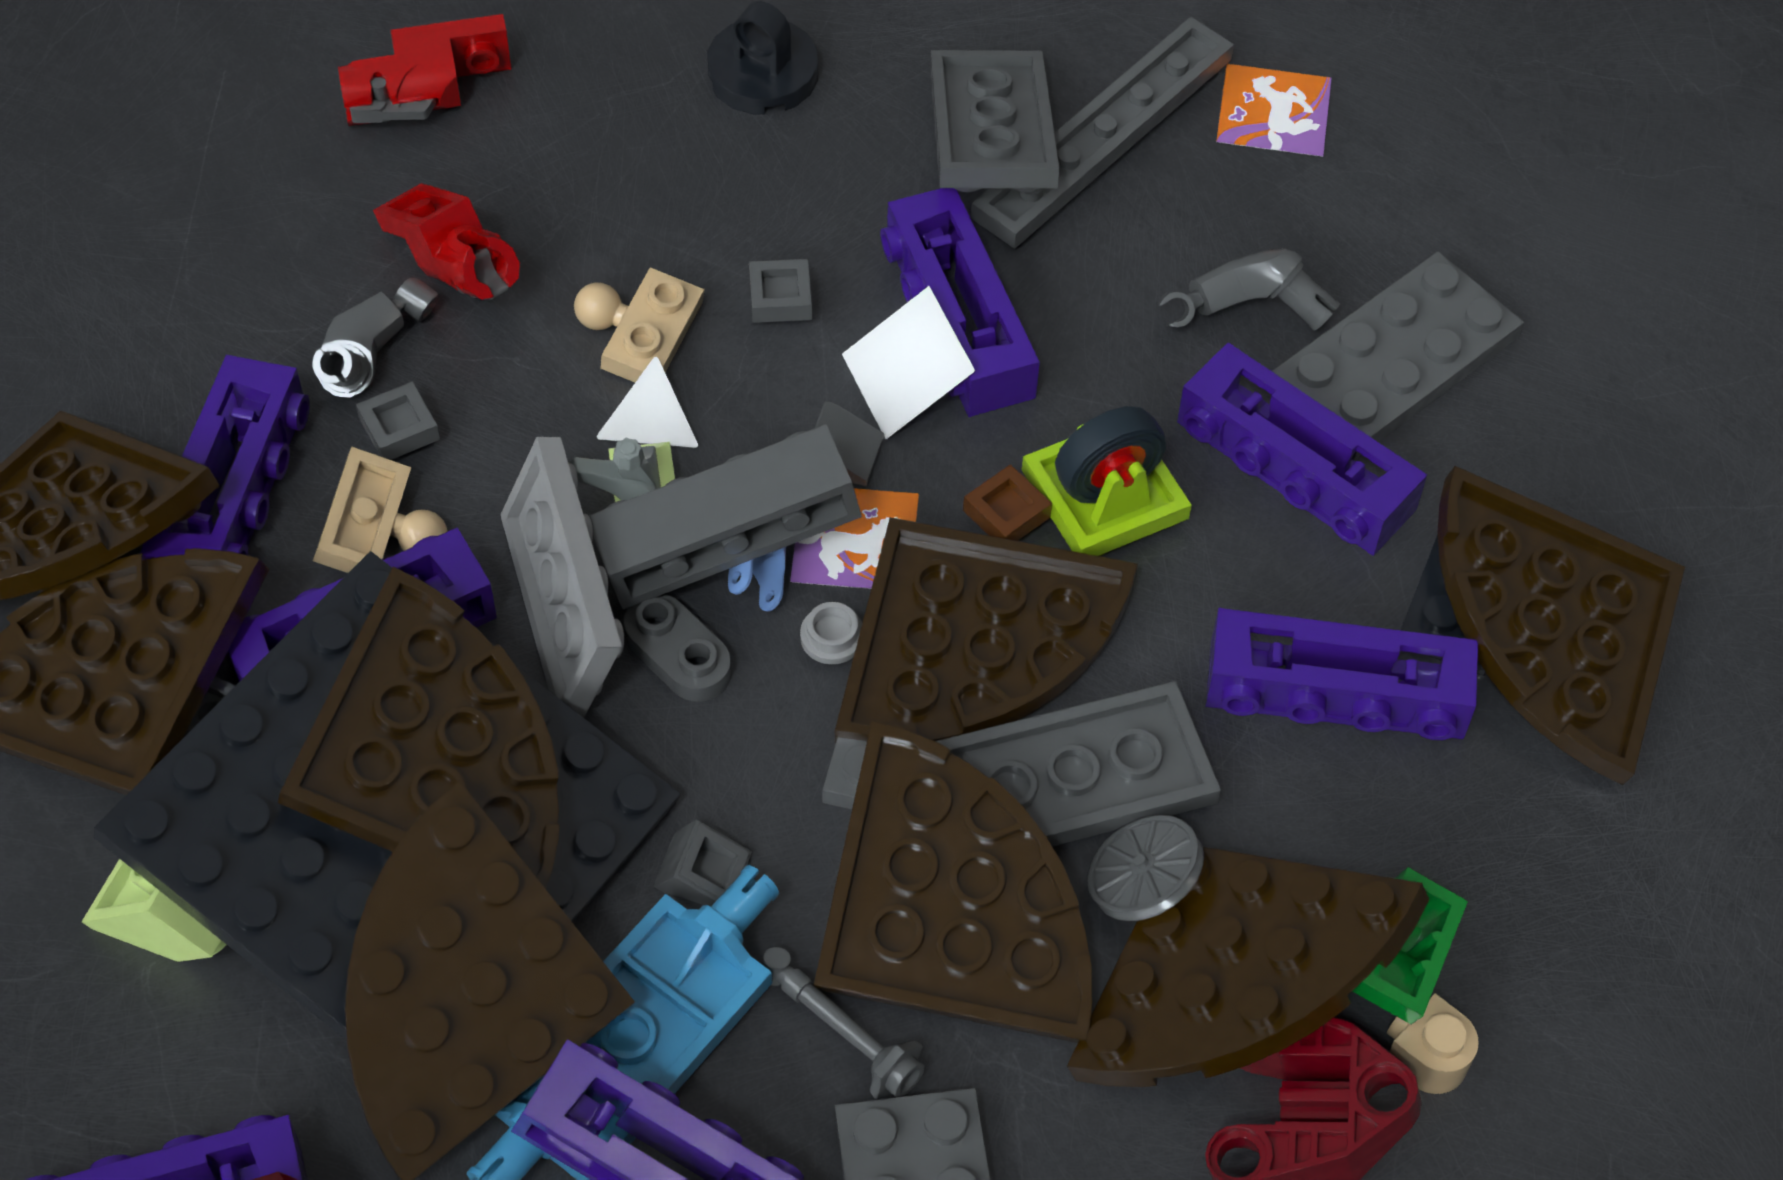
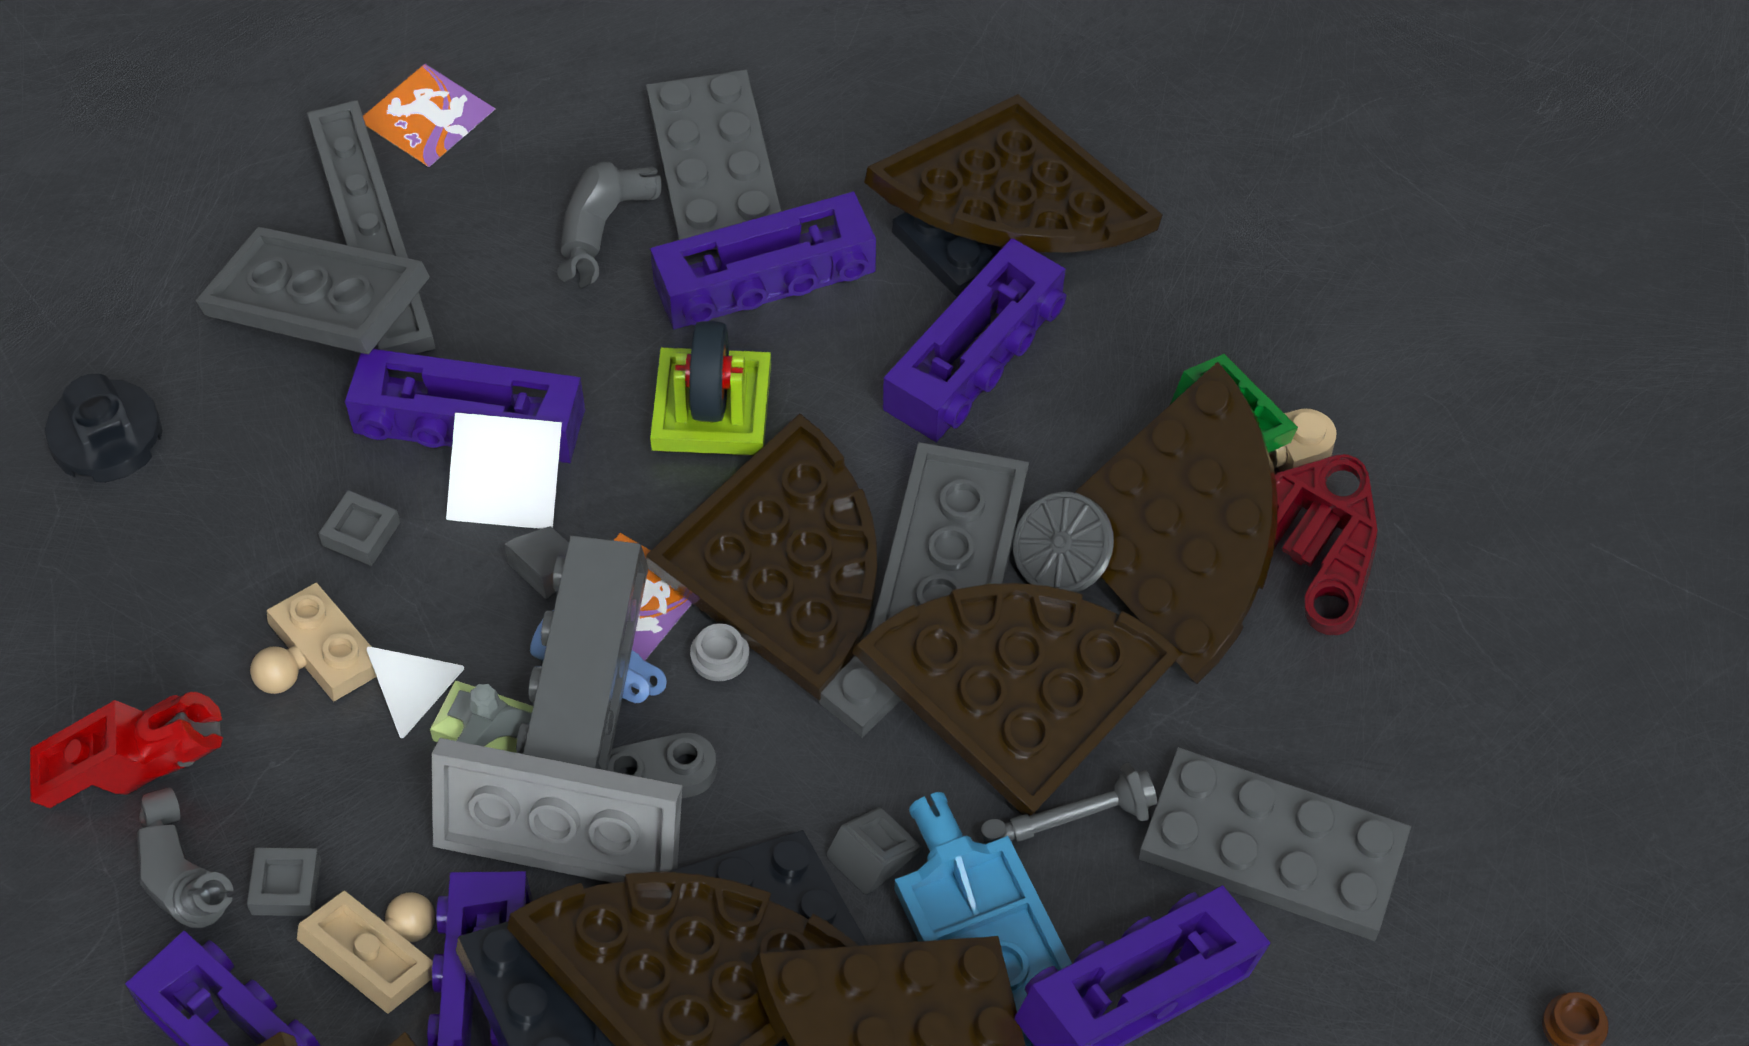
camera: 60 degrees left, 0 degrees up
reddish brown plate [963,464,1052,541] -> none

